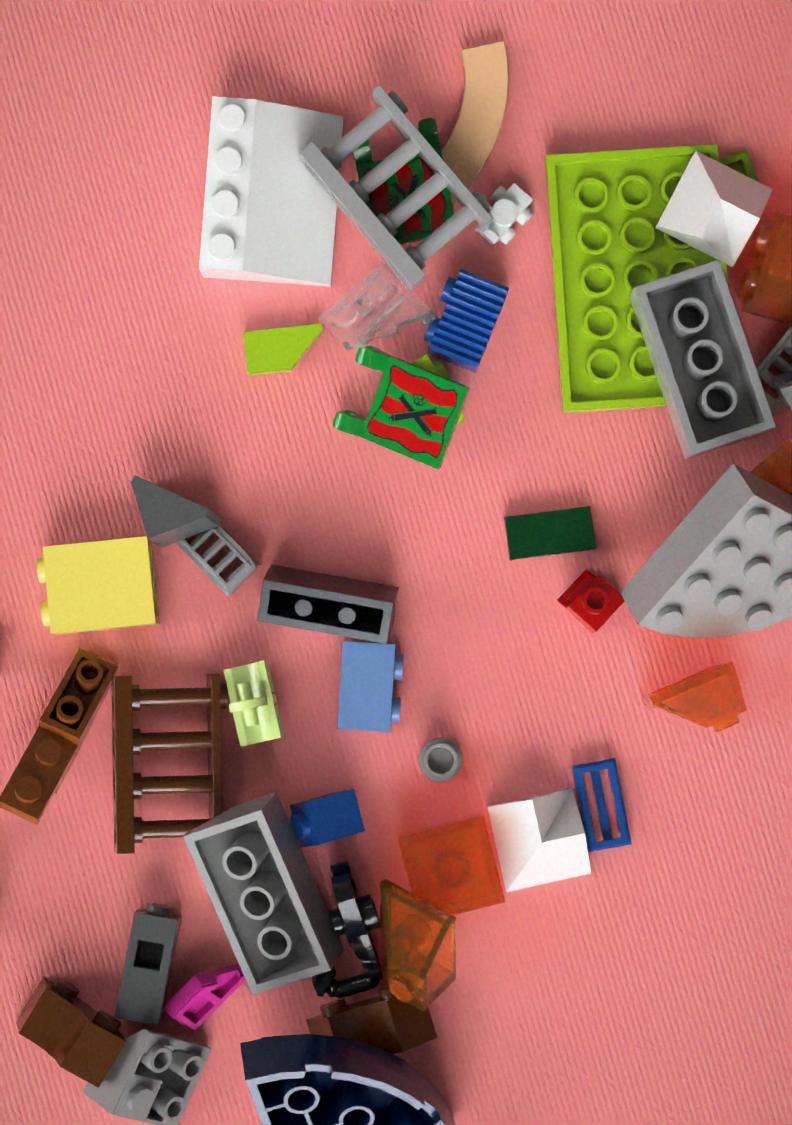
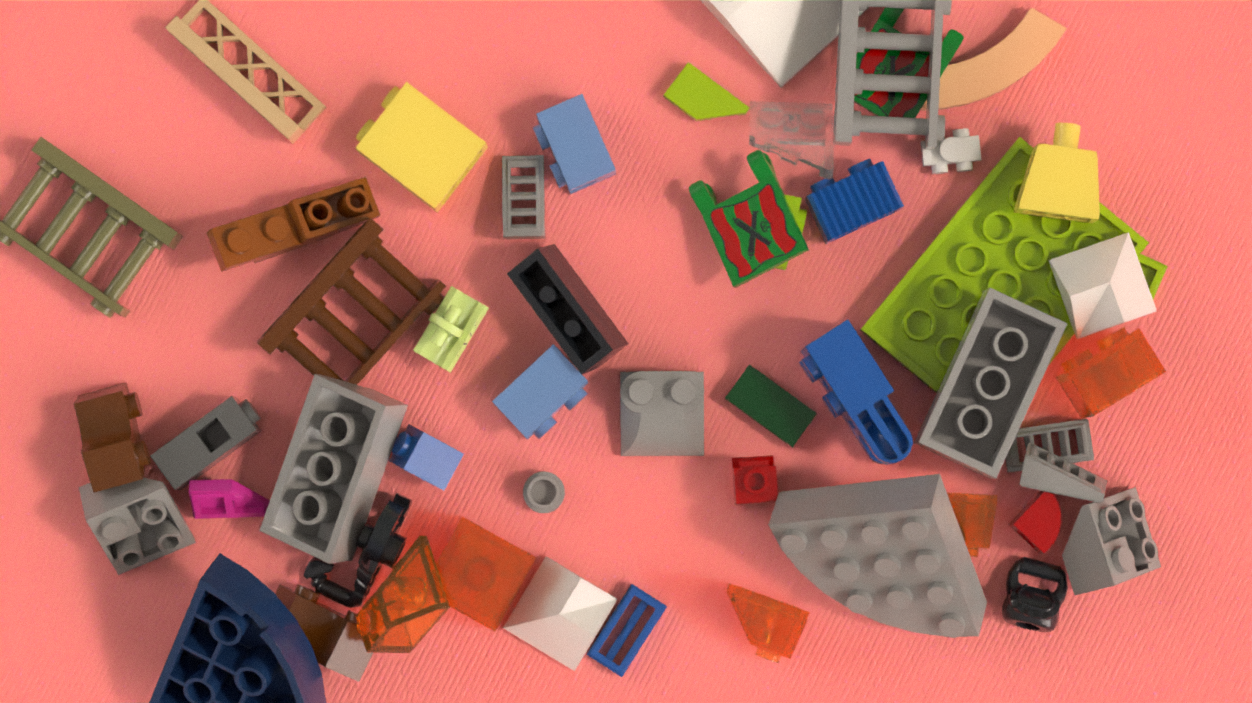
camera: 45 degrees right, 0 degrees up
dark grey slope [131,475,222,547] -> none
none -> medium blue brick [532,94,616,194]
none -> light grey slope [620,371,704,456]
none -> blue brick [799,319,913,465]
none -> light yellow torso [1014,122,1100,224]

